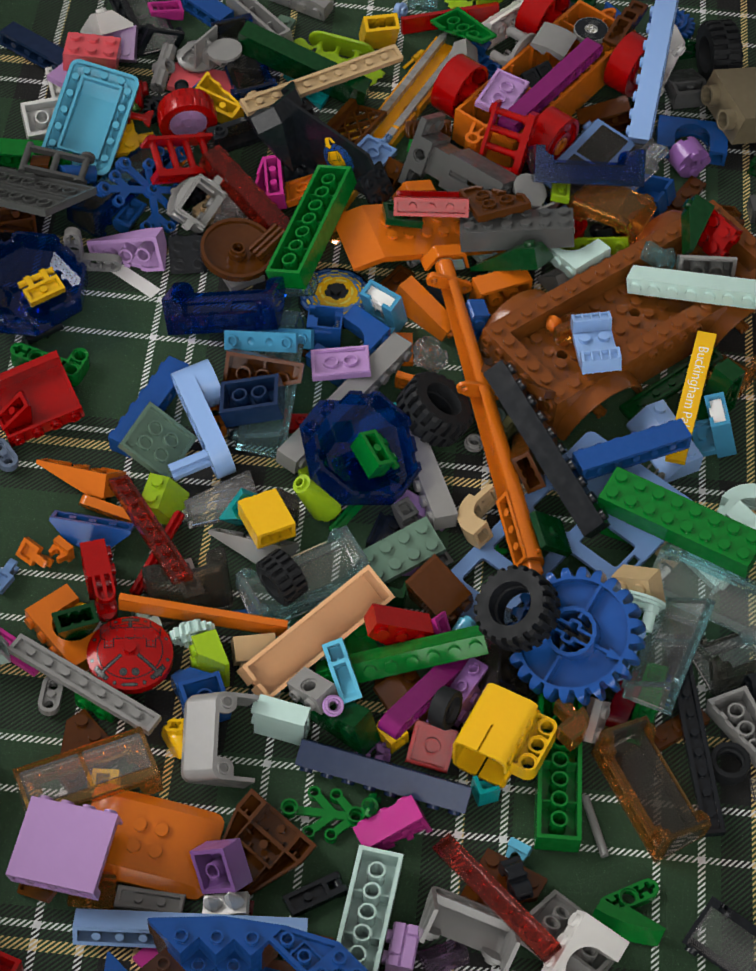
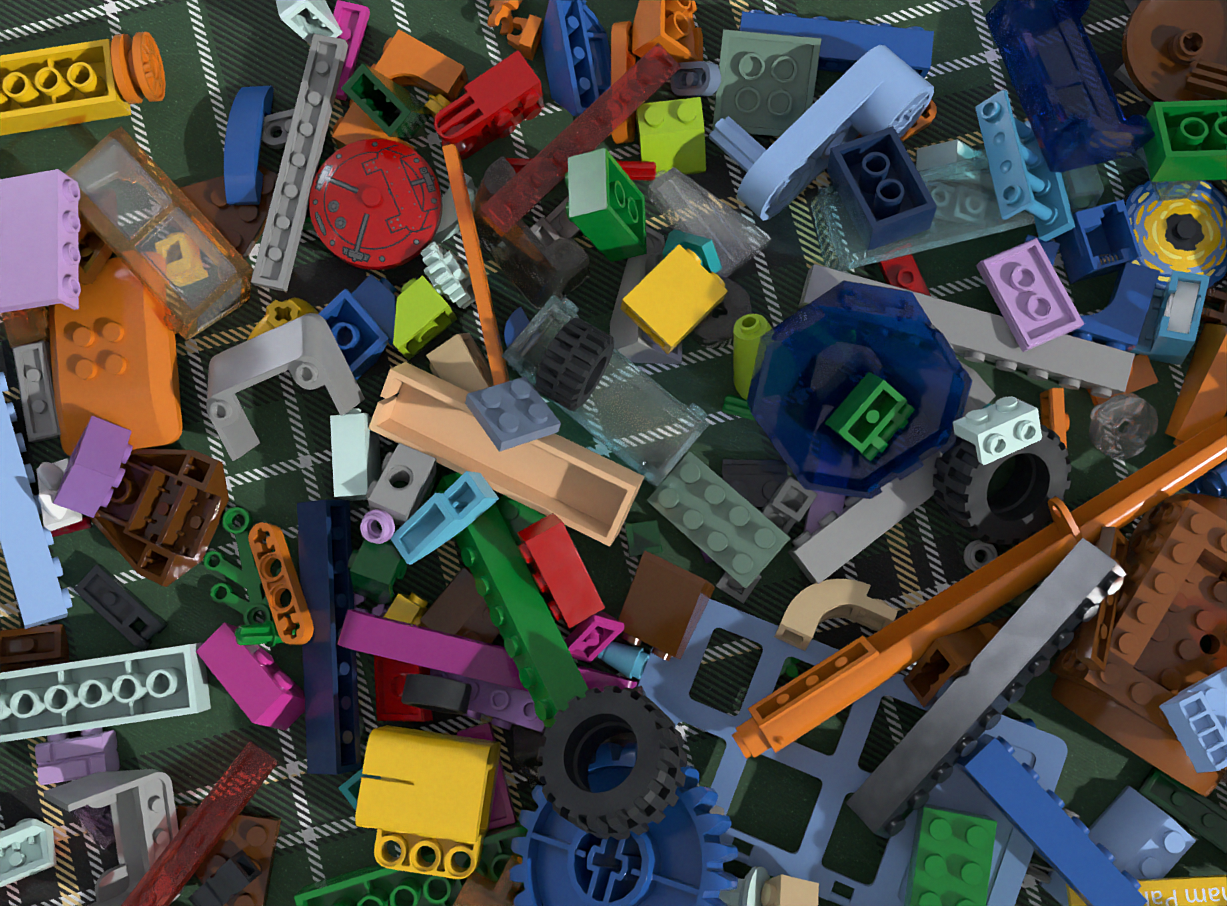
camera: 75 degrees right, 30 degrees up
reddish brown wedge [223,349,304,386] -> none
medium azure tile [506,837,533,862] -> none
dark green plate [529,510,572,557] -> none
none -> blue slope [224,85,274,205]
none -> orange beam [248,522,314,645]
none -> sand blue plate [465,376,561,452]
none -> green brick [565,148,647,262]
none -> sand blue plate [670,61,721,97]
none -> light aqua bracket [953,396,1042,465]

